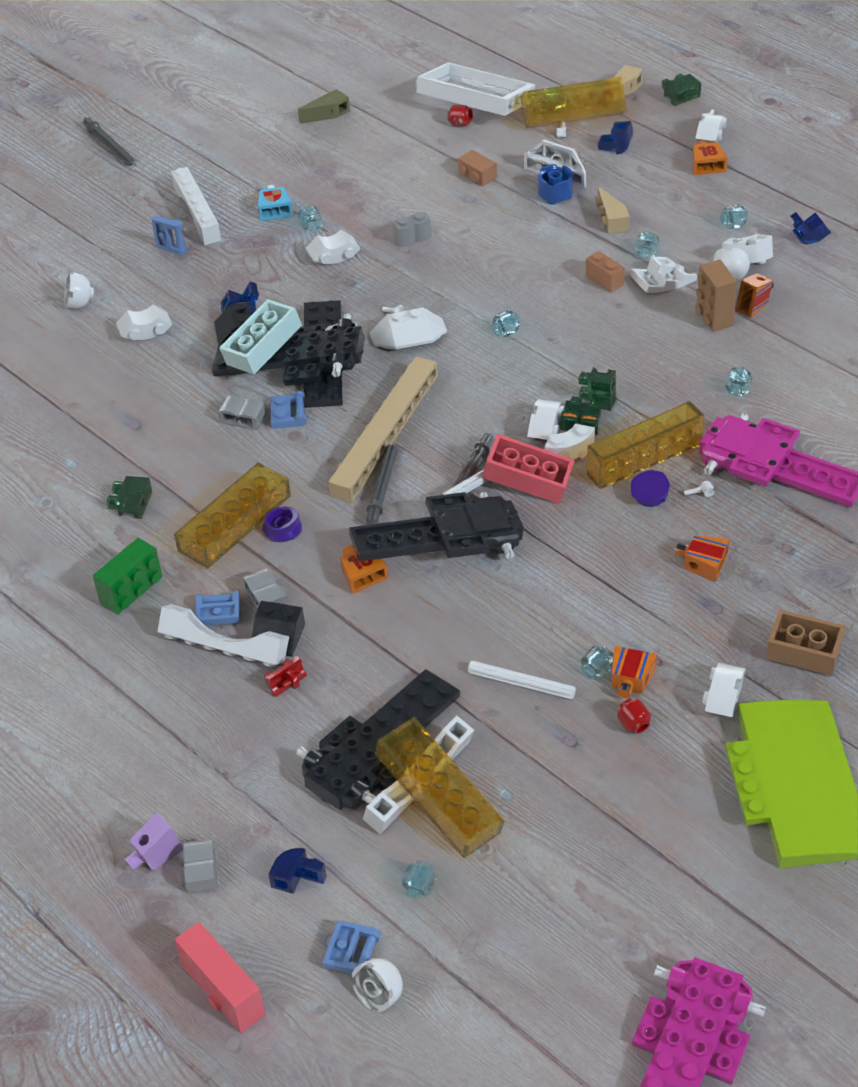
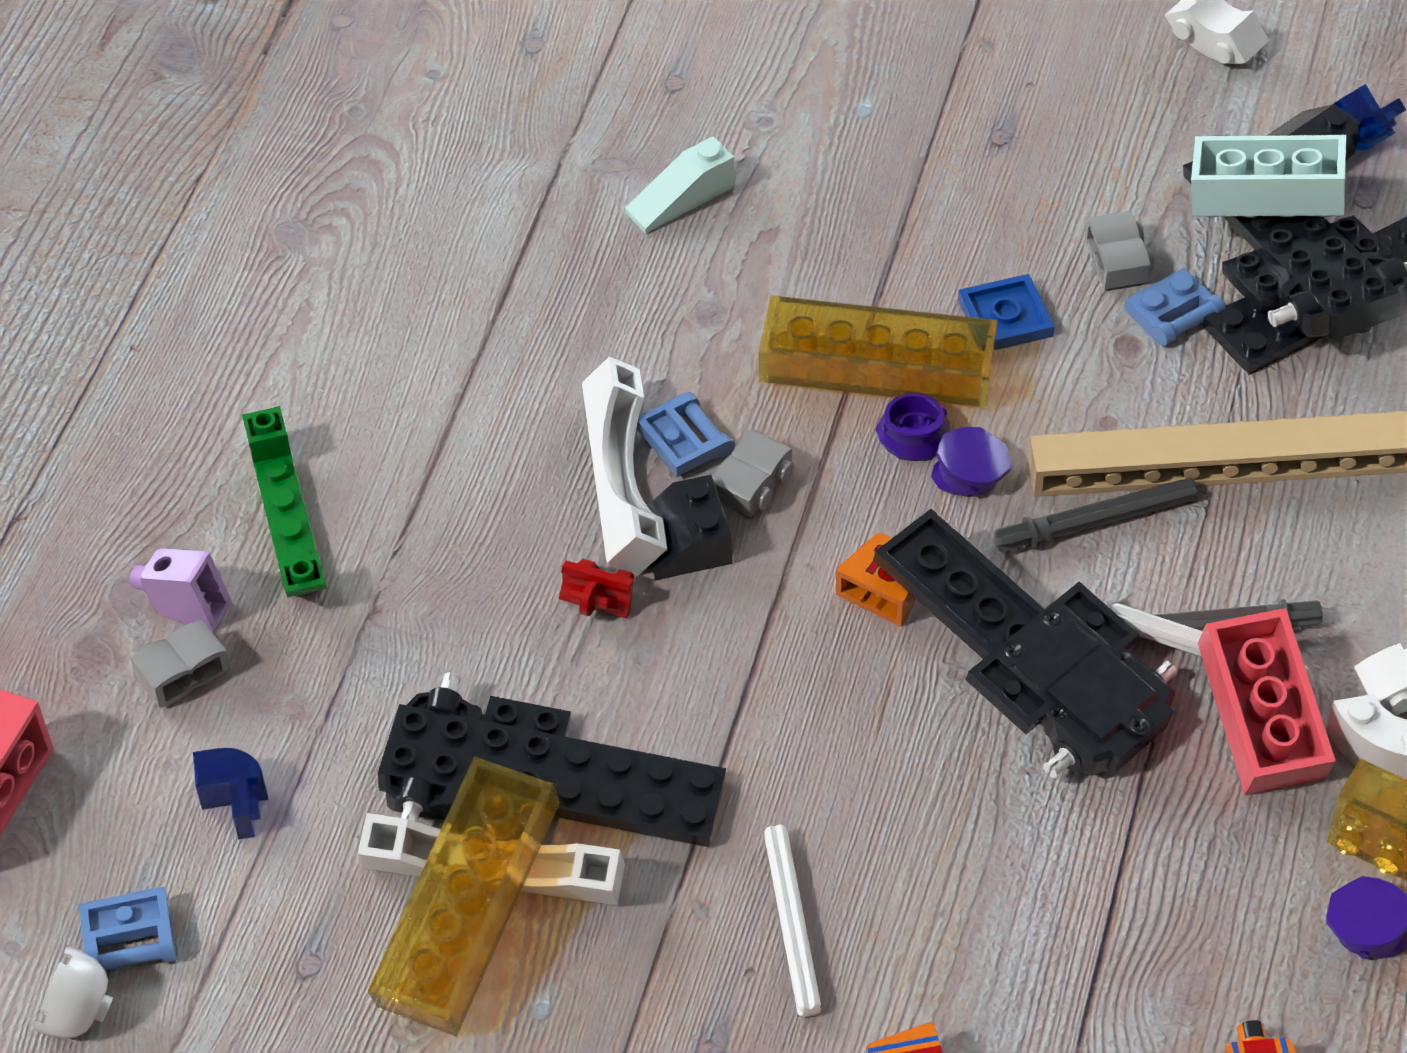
camera: 60 degrees right, 5 degrees up
green brick [92,537,163,615] -> none
clear green hips [107,476,152,519] -> none
clear light blue head [401,860,437,899] -> none
clear light blue head [581,646,613,679] -> none
none -> green slope [242,406,327,598]
none -> light aqua slope [625,136,735,234]
none -> dark purple hat [931,427,1011,497]
none -> blue tile [958,274,1054,353]

